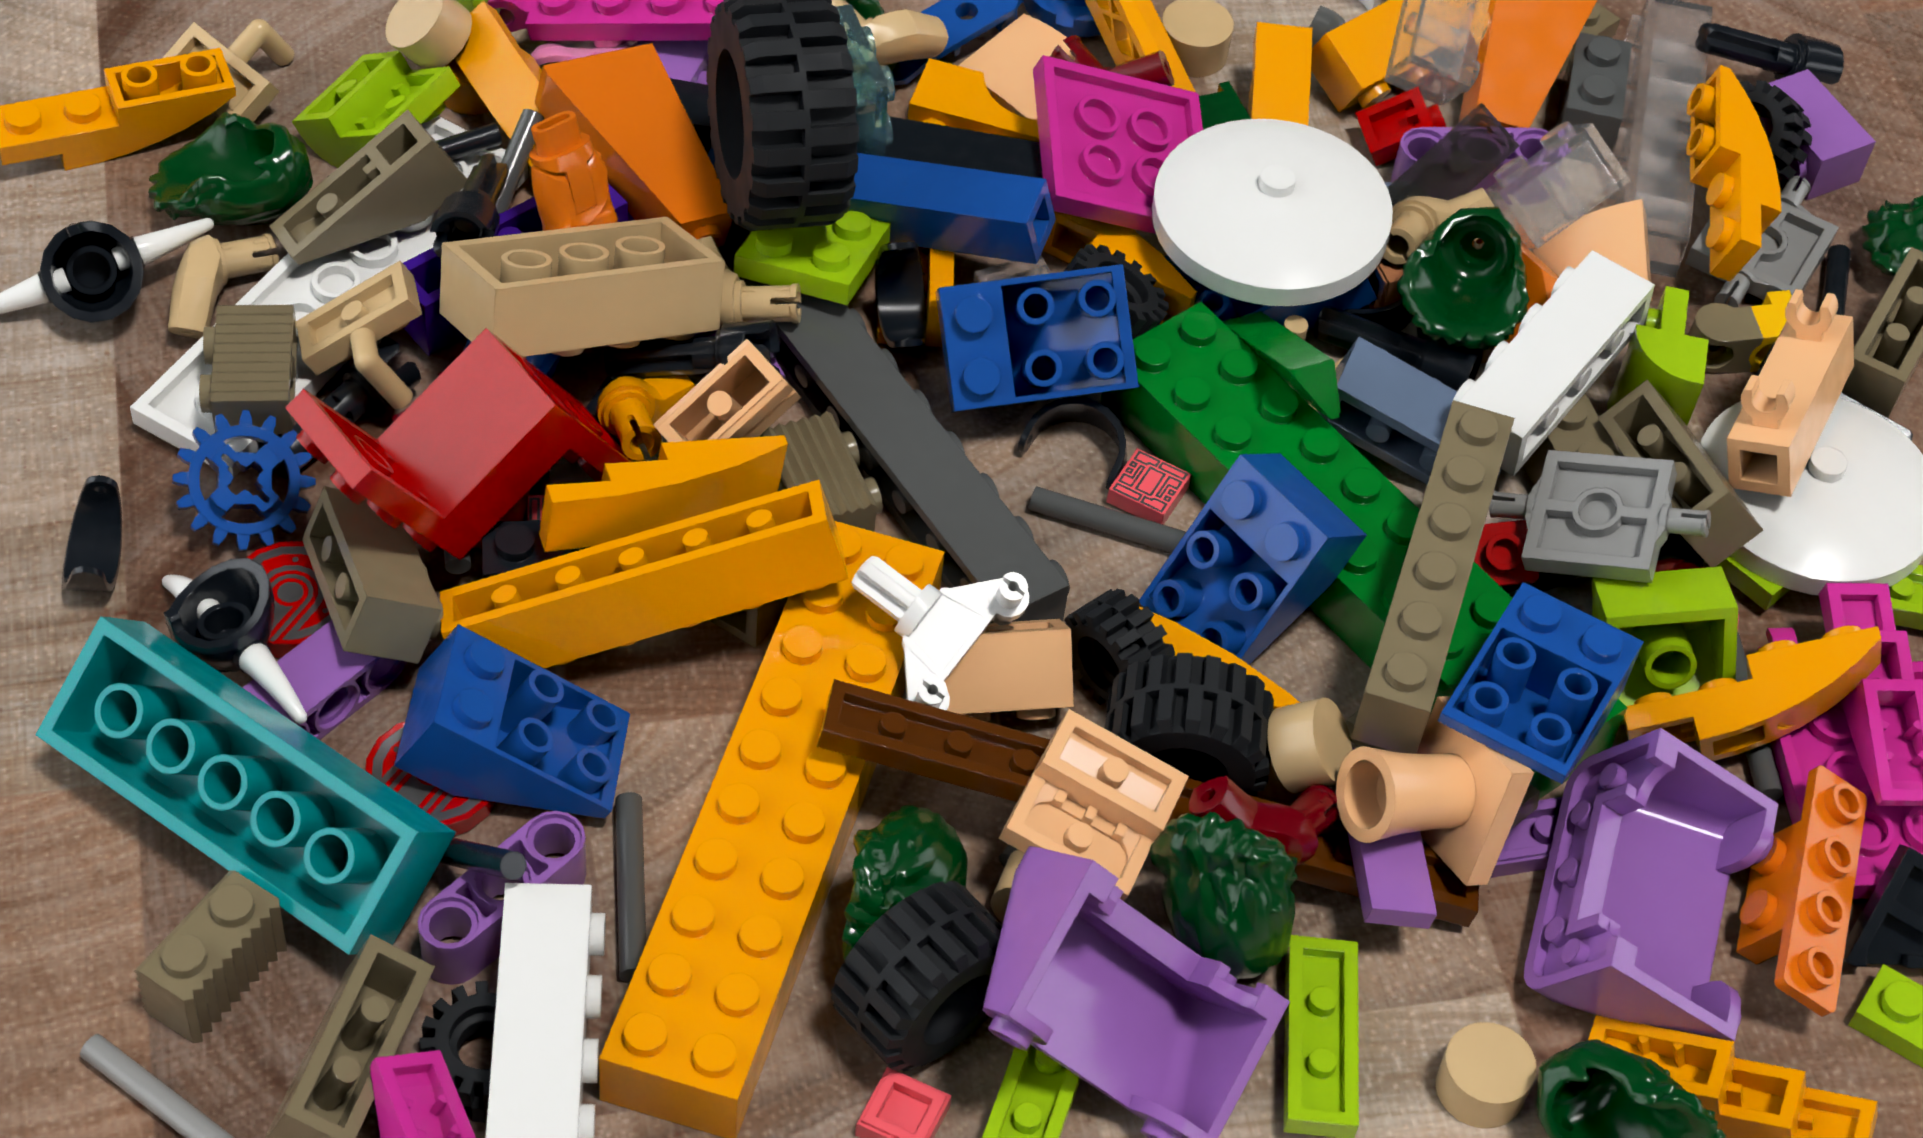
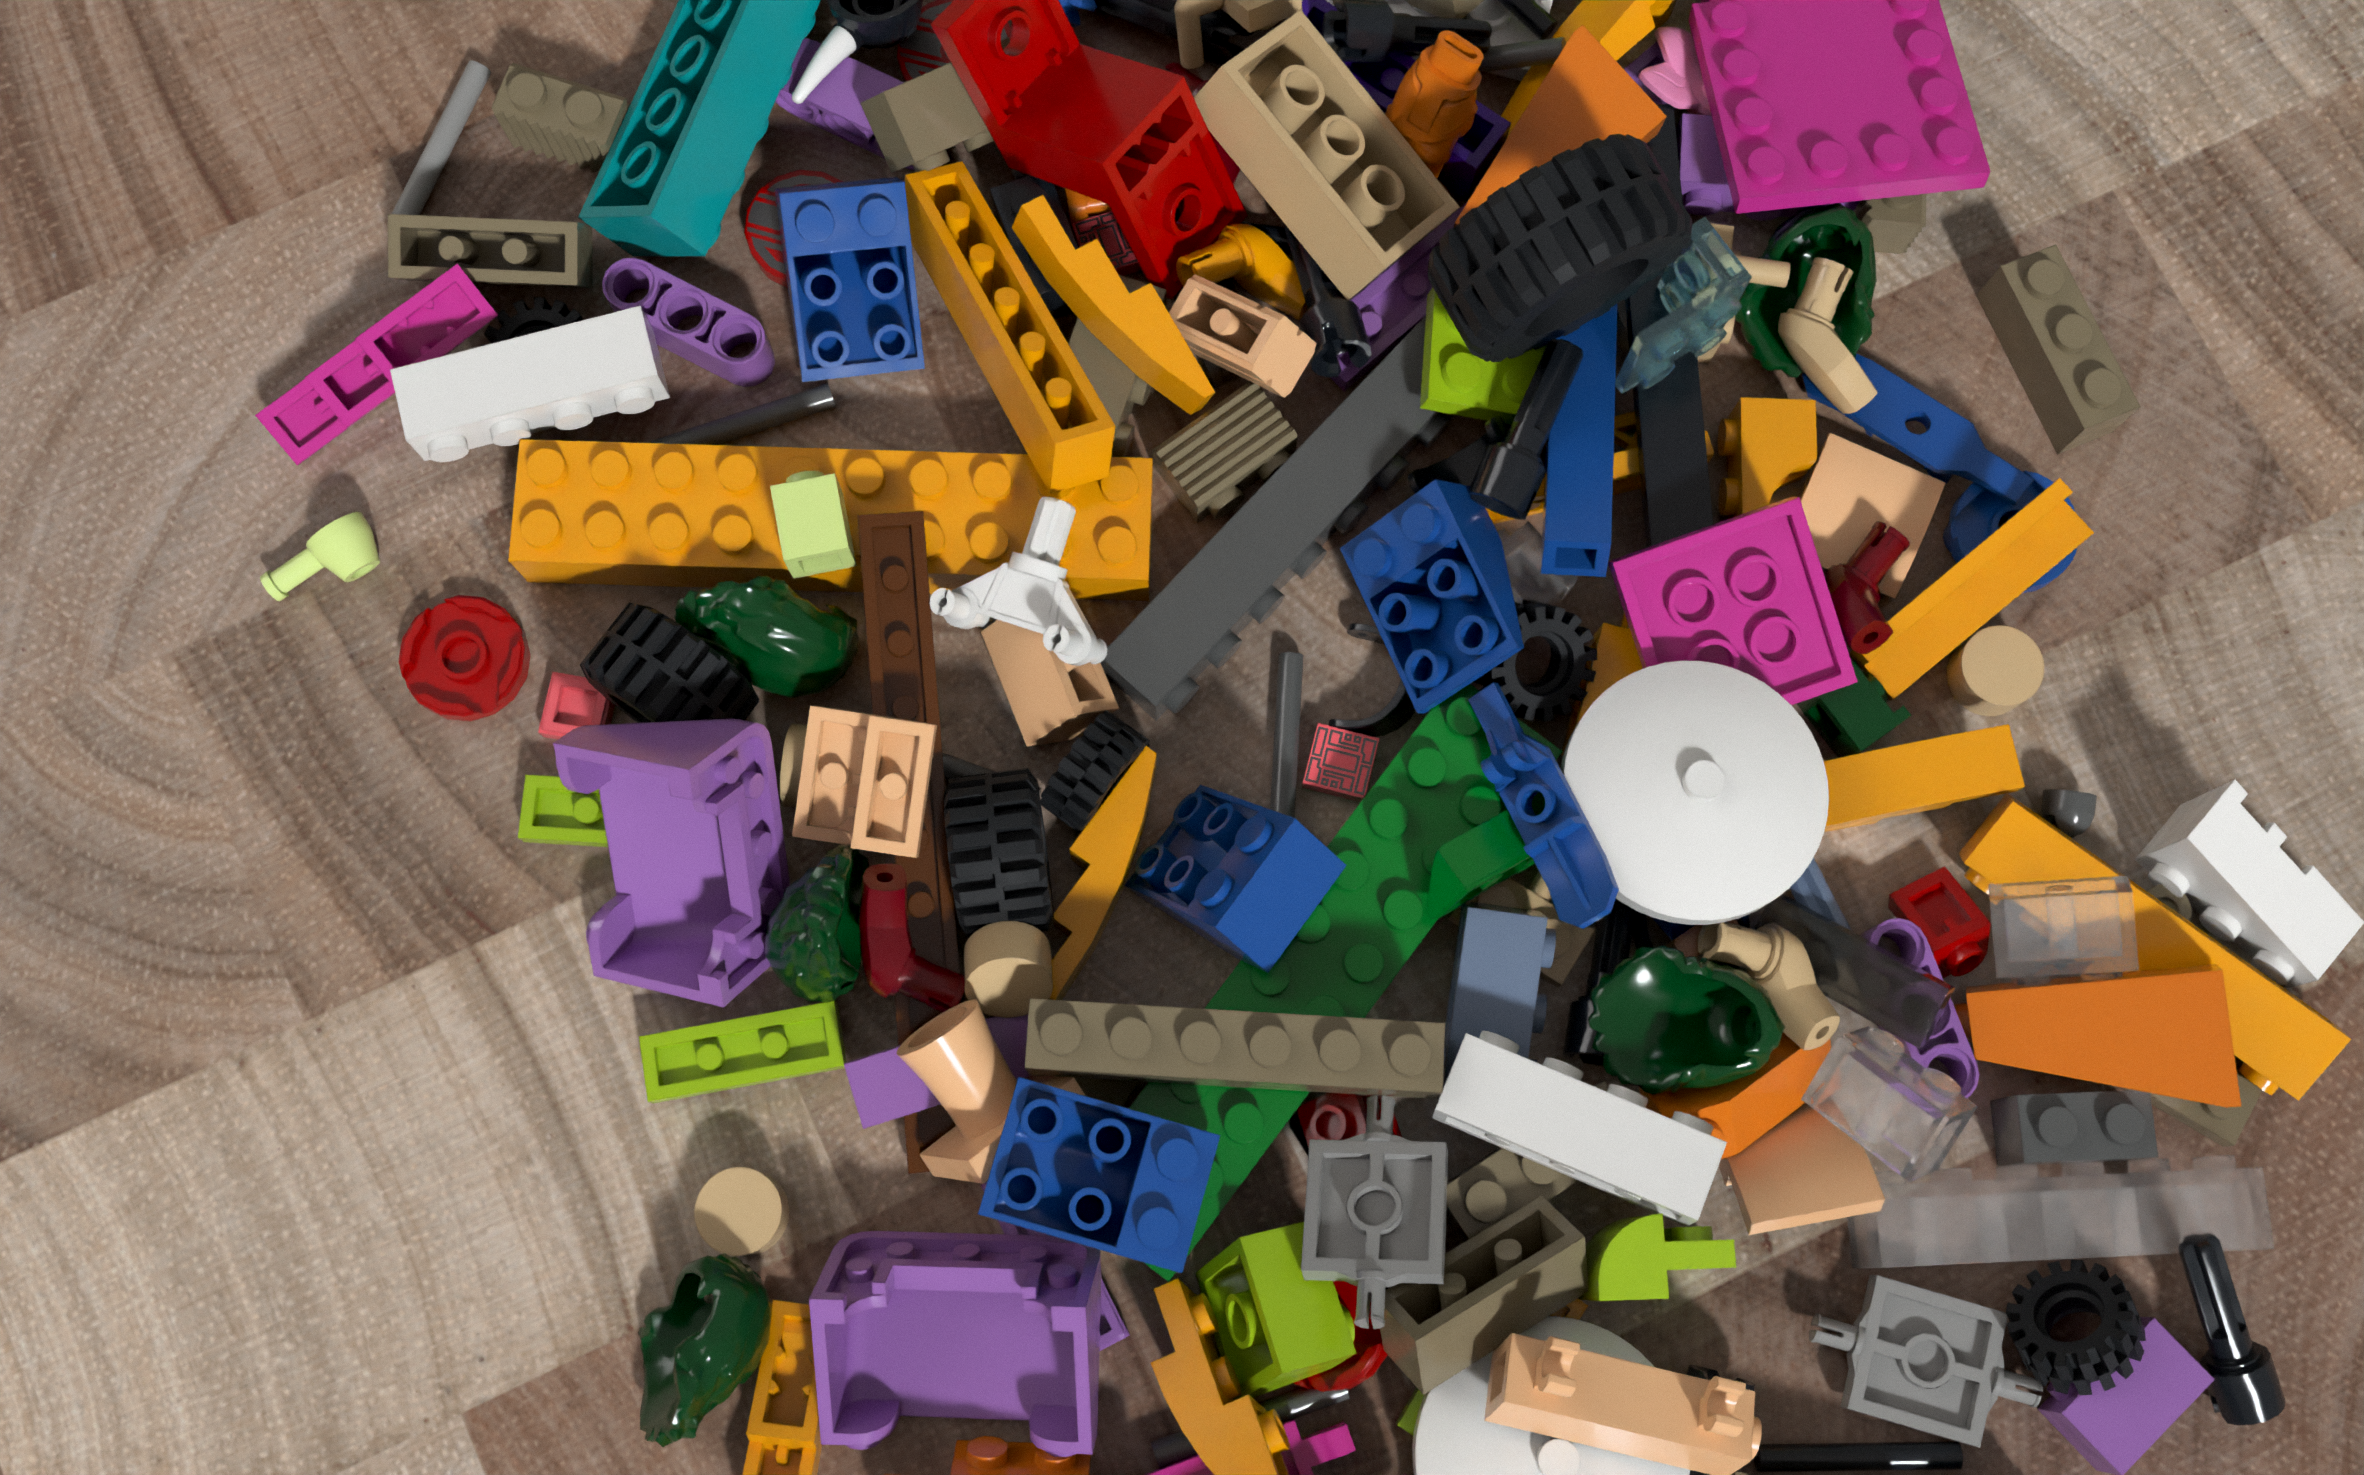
camera: 80 degrees right, 25 degrees up
black bar [439,838,527,880] -> none
tan arm [698,236,802,330] -> none
light orange slope [1686,65,1782,282] -> none
dark tan leg [1688,290,1792,374] -> none
none -> yellowish green brick [770,471,857,579]
none -> black piece [1467,339,1584,520]
none -> blue piece [1468,682,1619,929]

